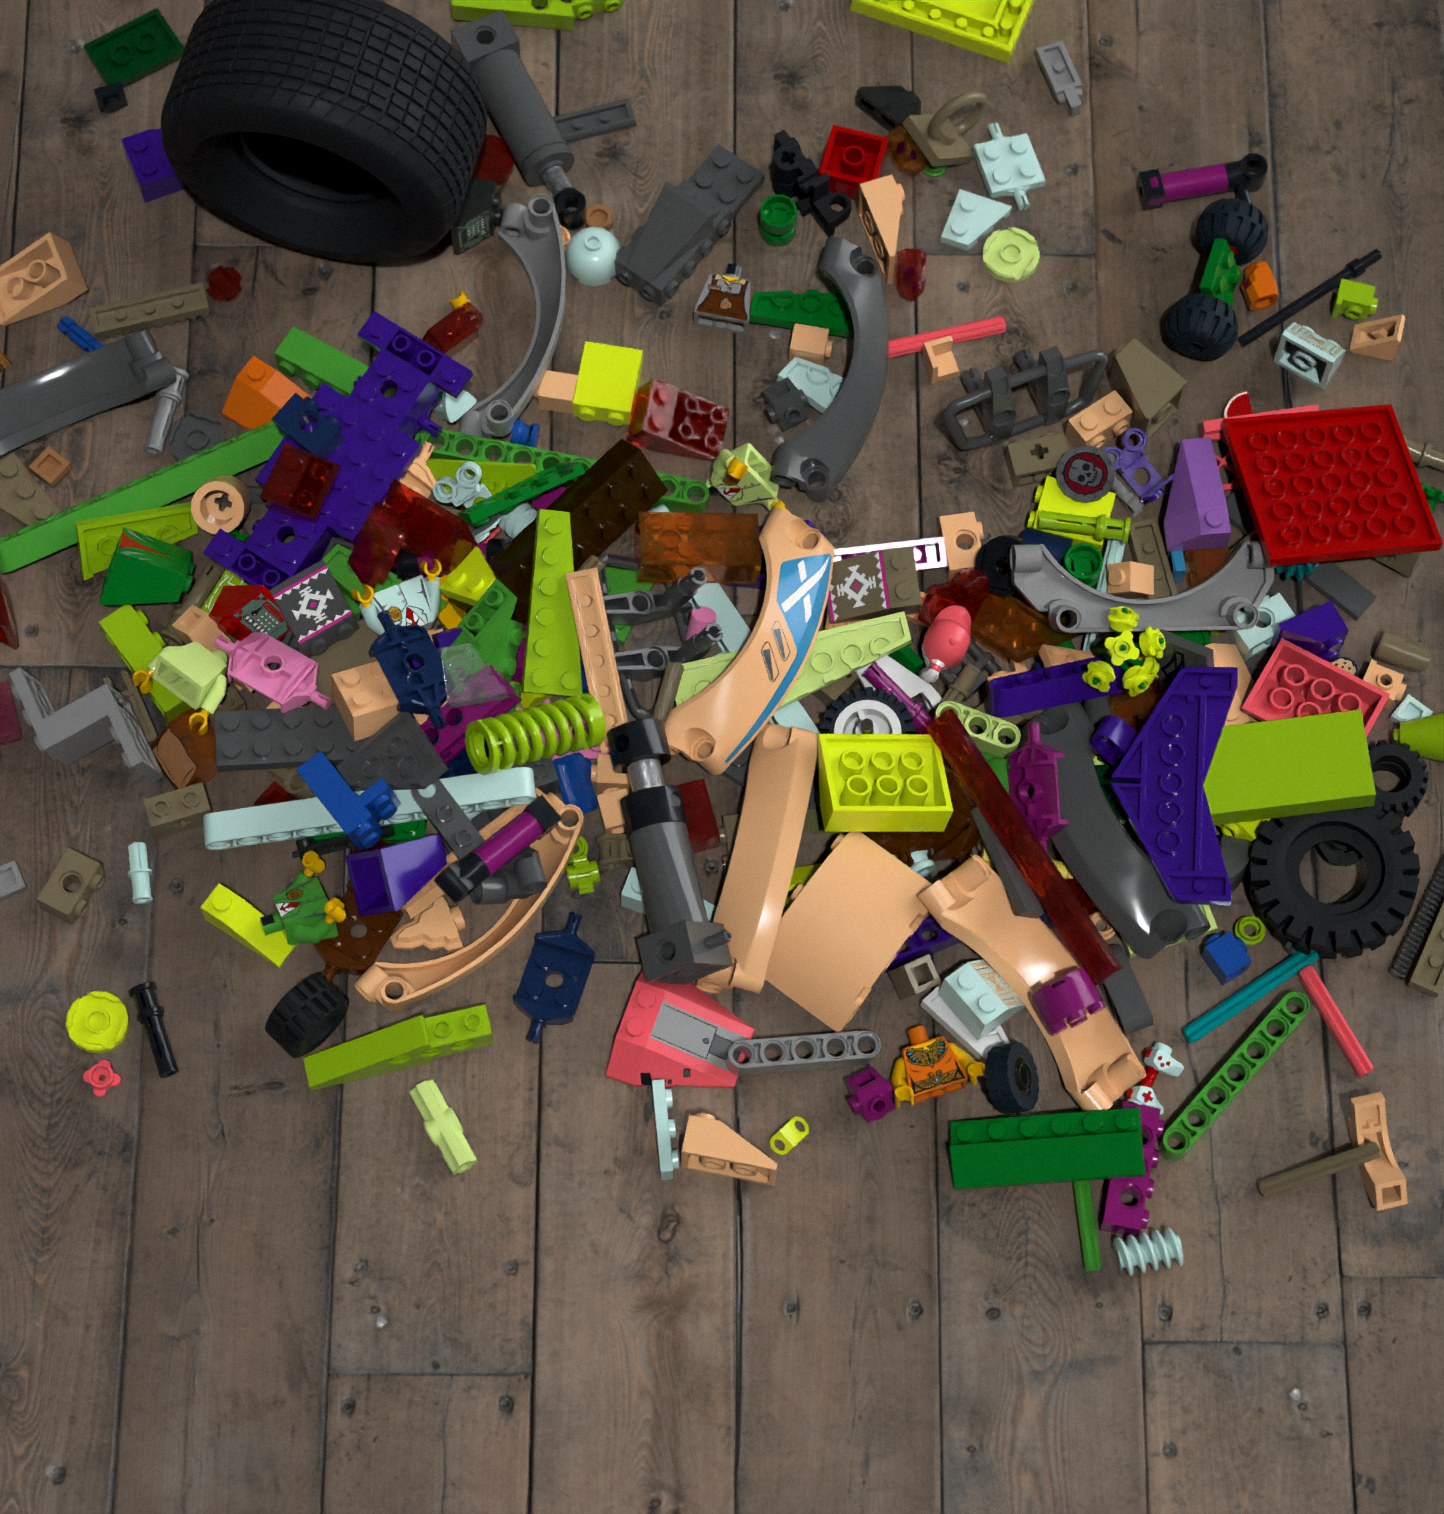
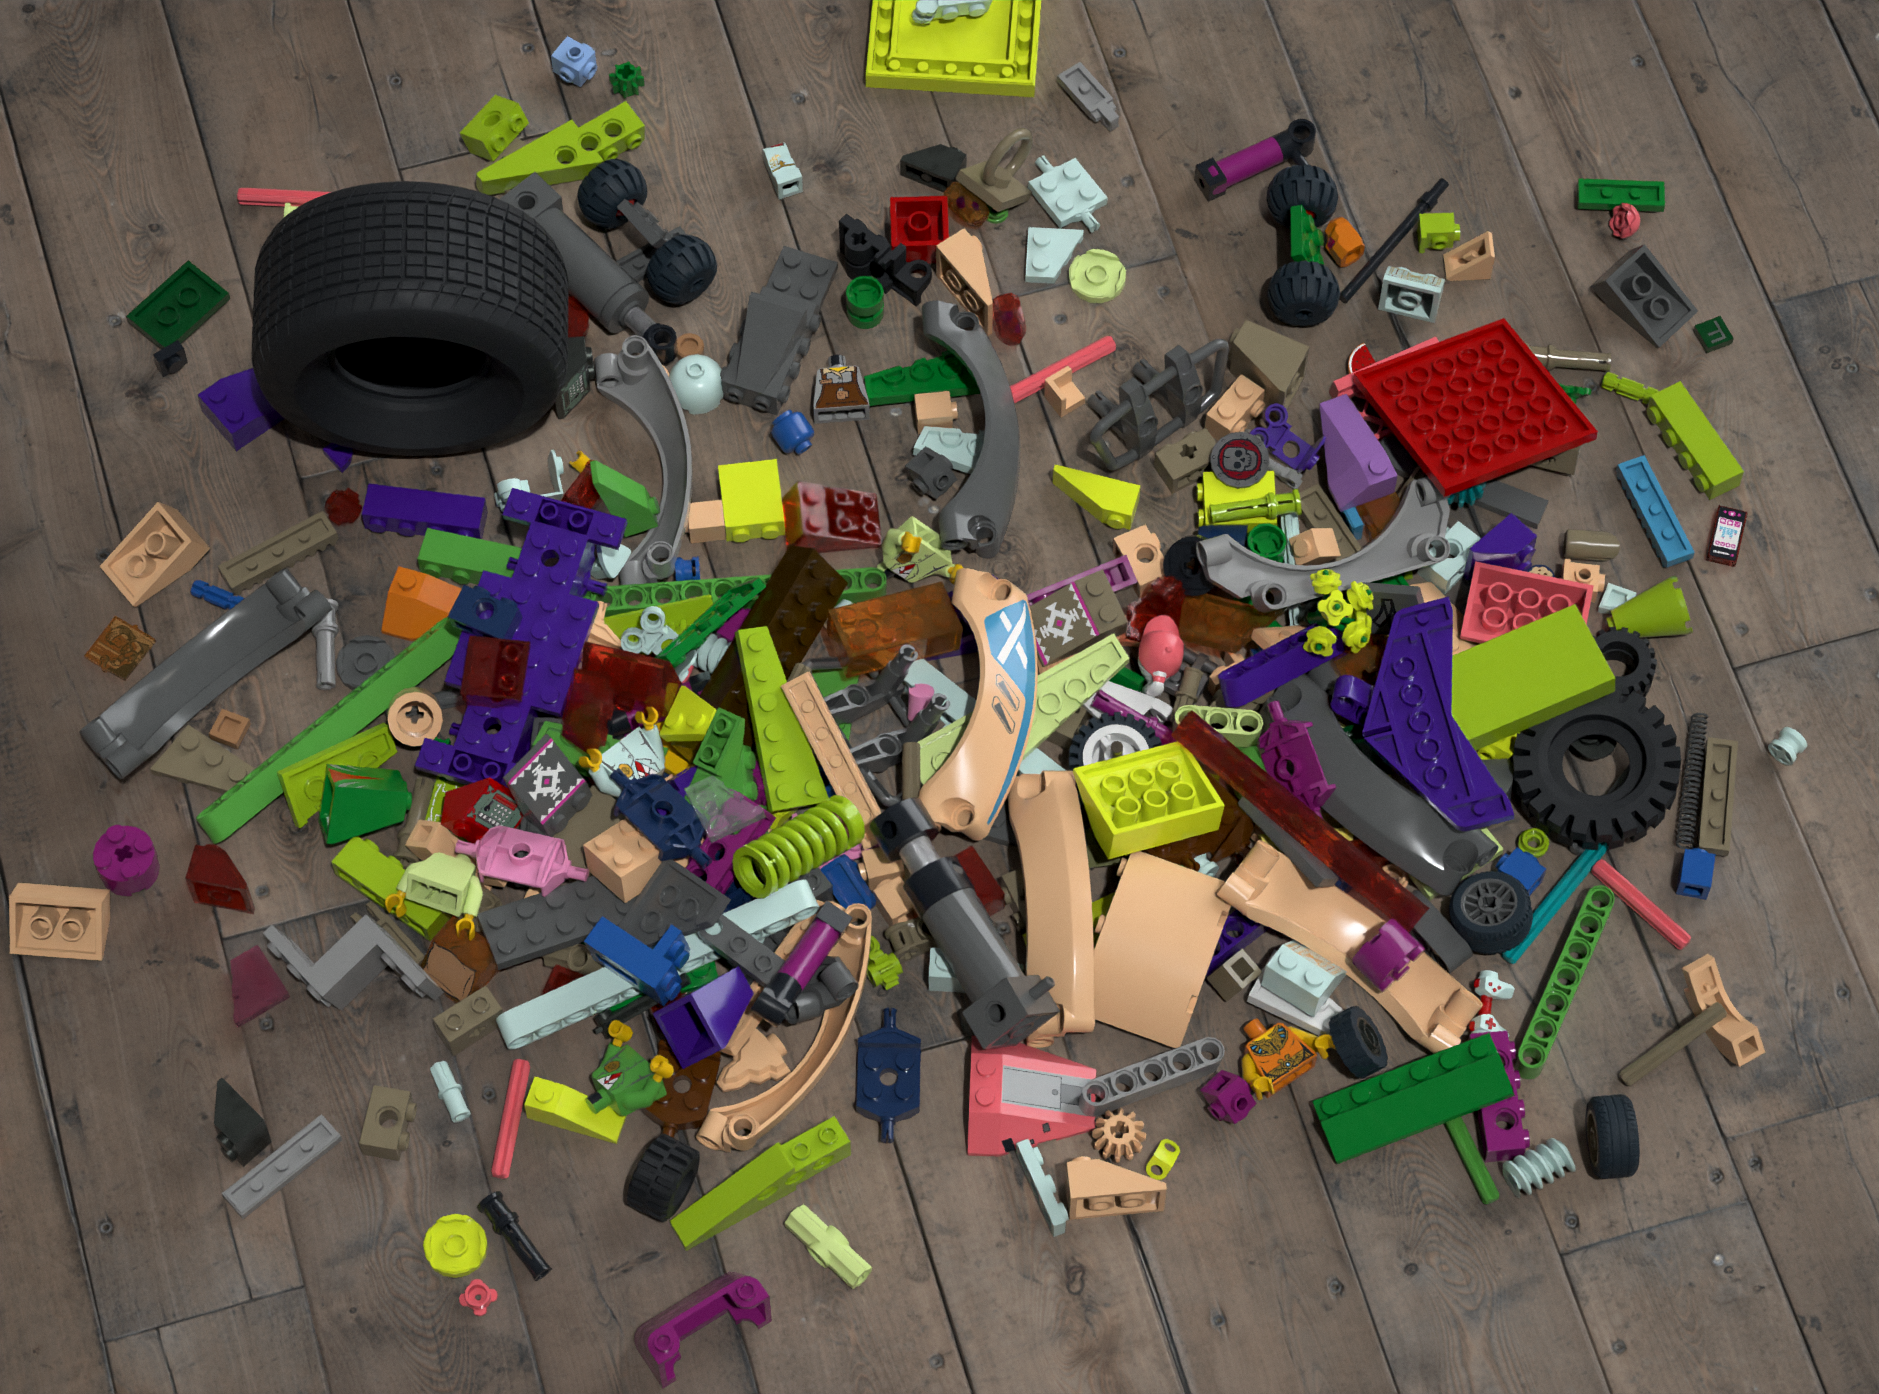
camera: 15 degrees left, 5 degrees down
none -> dark purple tile [323,443,353,473]
none -> dark purple brick [362,483,488,539]
none -> coral axle [491,1059,530,1179]
none -> light aqua piece [494,449,564,512]
none -> black plate [577,159,717,305]
none -> bright green slope [590,460,660,537]
none -> magenta windscreen [634,1272,772,1389]
none -> light aqua leg [762,142,803,200]
none -> blue head [771,410,815,455]
none -> neon yellow slope [1053,464,1140,530]
none -> light nougat gear [1092,1108,1146,1163]
none -> black wheel [1449,871,1533,955]
none -> black wheel [1585,1094,1640,1179]
none -> blue brick [1676,848,1716,900]

